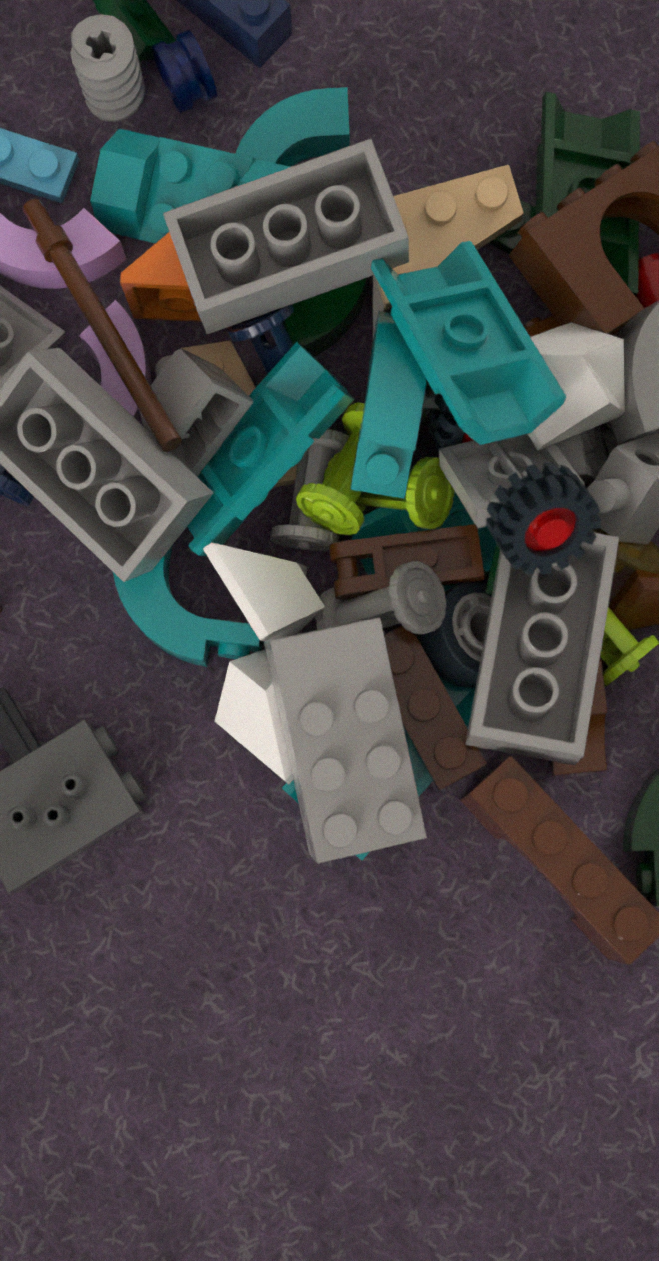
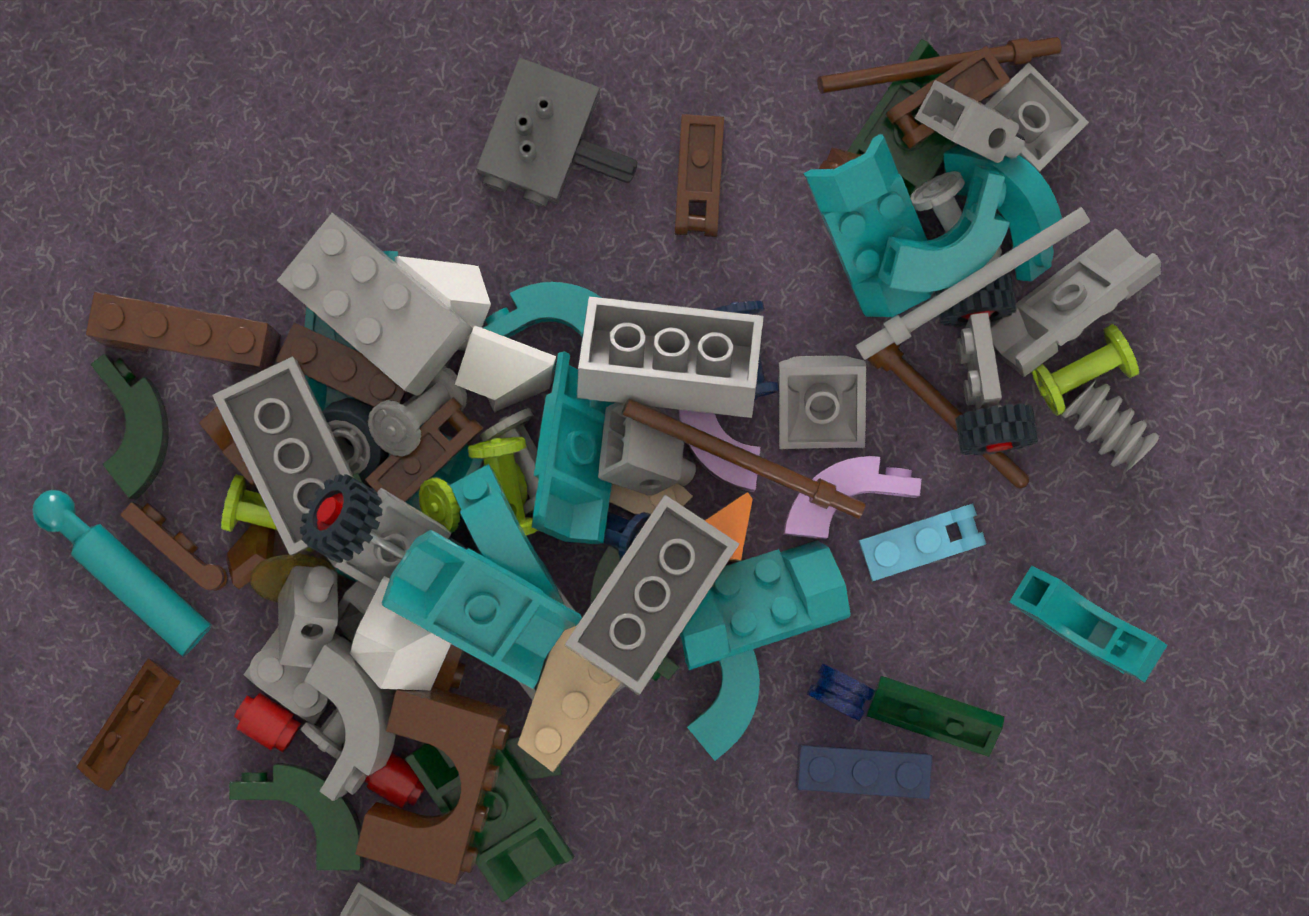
camera: 135 degrees right, 5 degrees up
light grey piece [70,14,145,122] -> none

